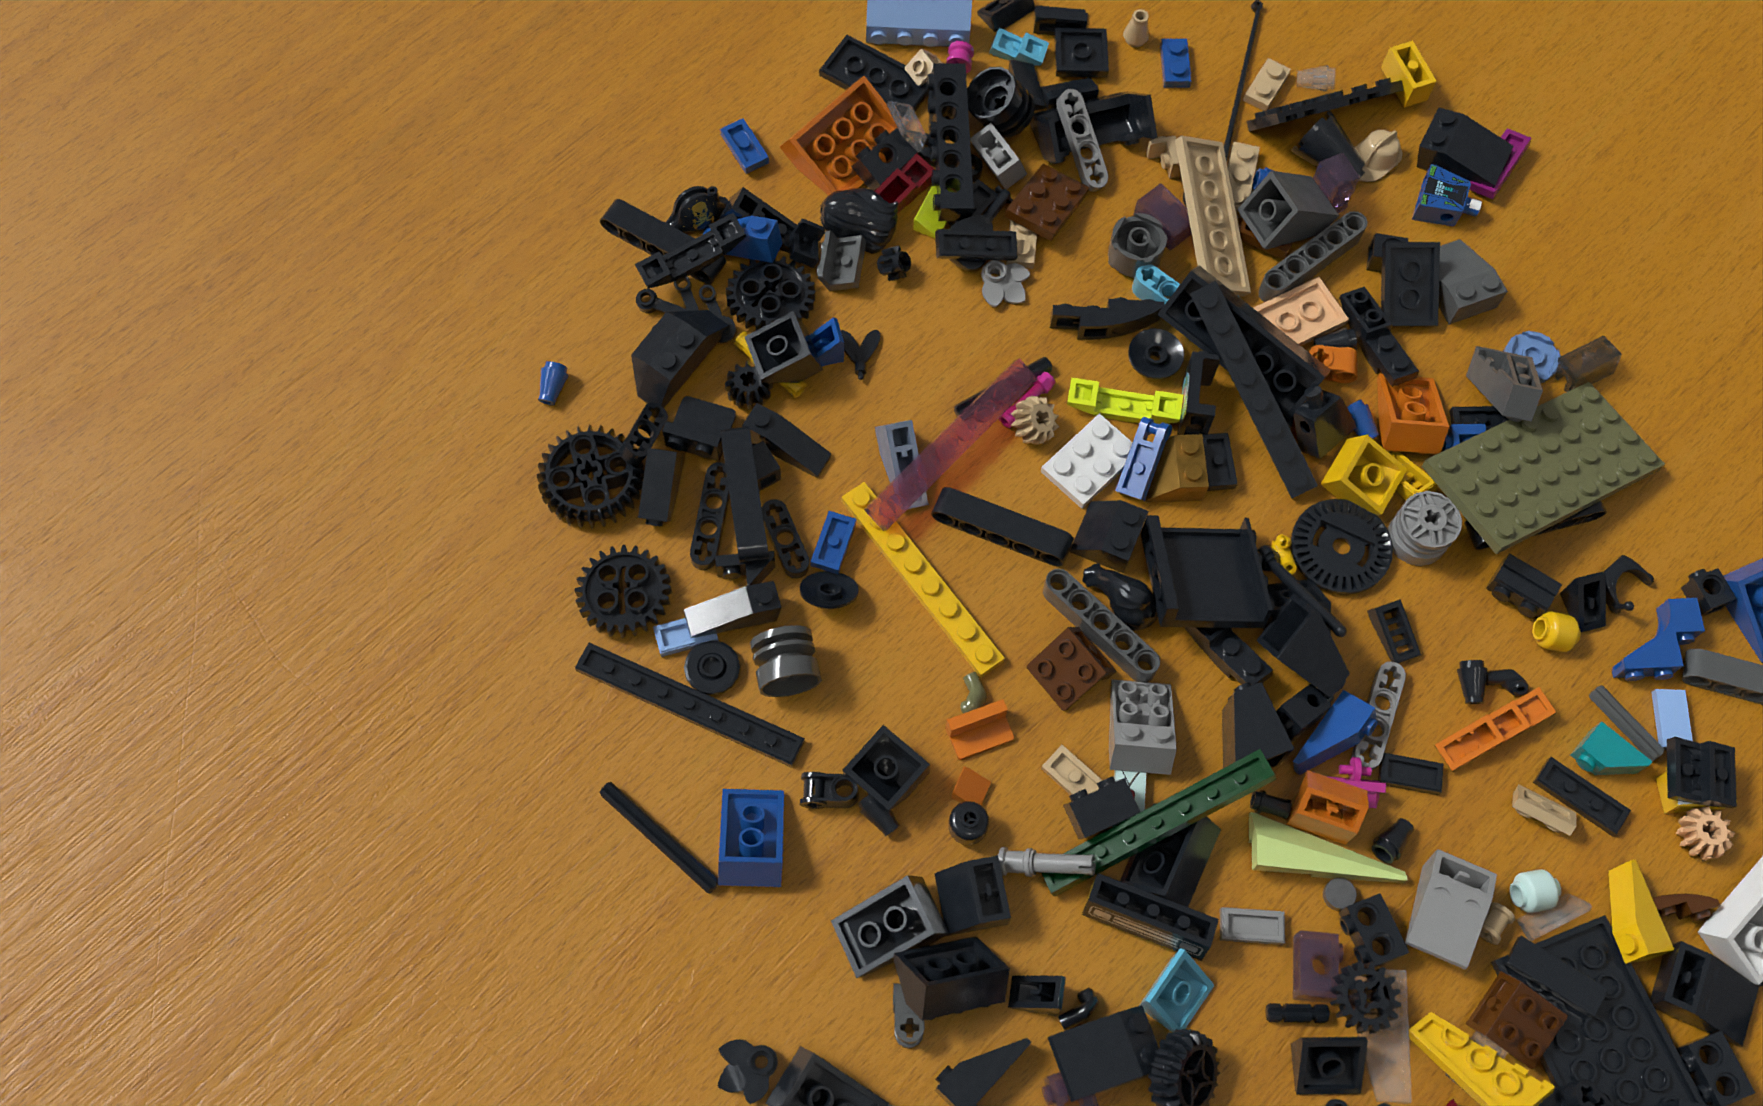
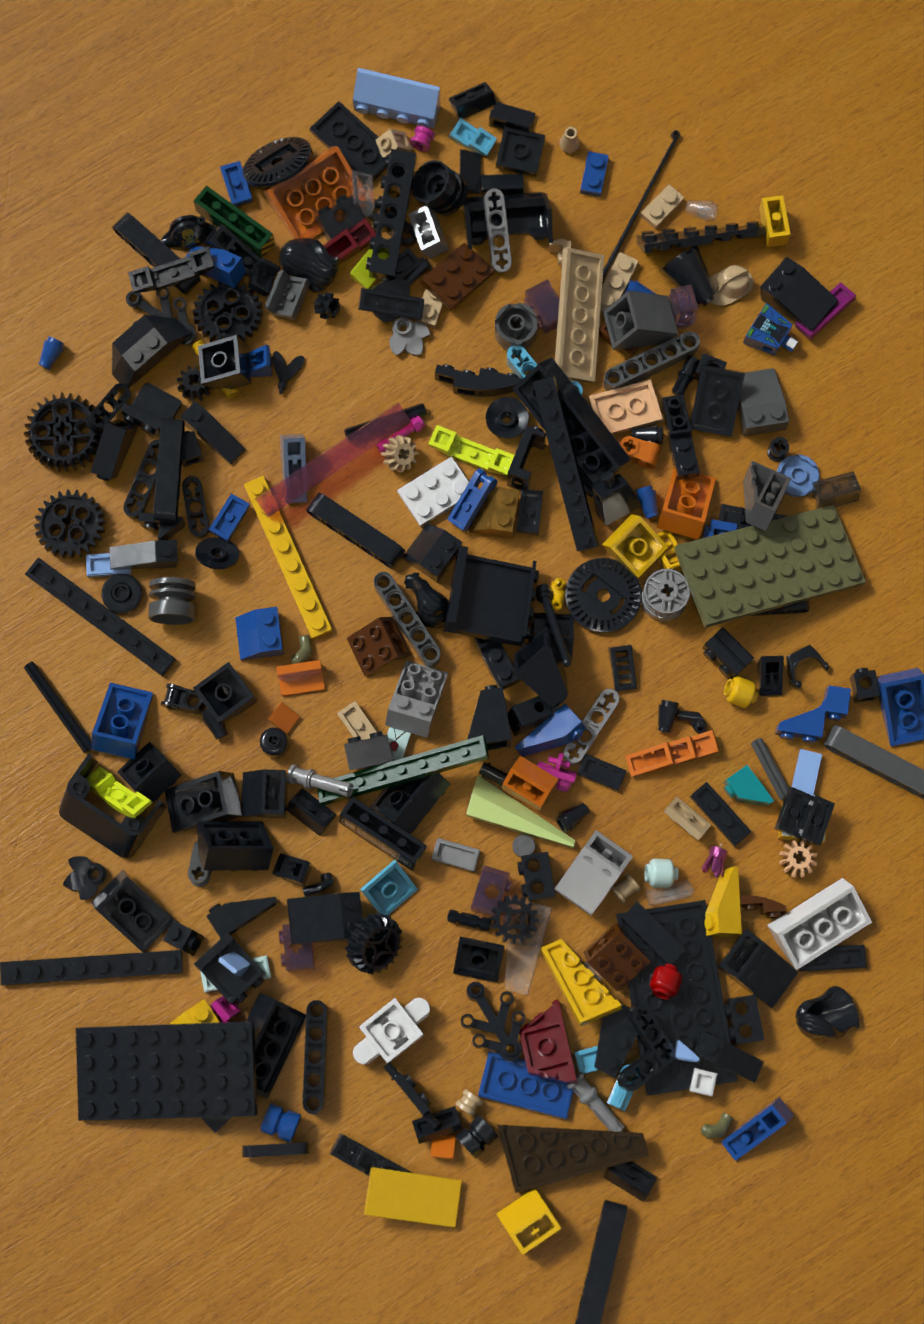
camera: 15 degrees right, 10 degrees up
none -> black windscreen [59,753,167,859]
none -> neon yellow slope [86,766,152,818]
none -> black slope [117,742,182,802]
none -> dark green brick [193,185,275,259]
none -> blue slope [235,607,284,661]
none -> black piece [243,137,312,187]
none -> black slope [286,788,337,836]
none -> red head [650,964,682,1000]
none -> black axle [672,355,700,395]
none -> flat silver piece [701,843,728,877]
none -> black bush [767,437,789,462]

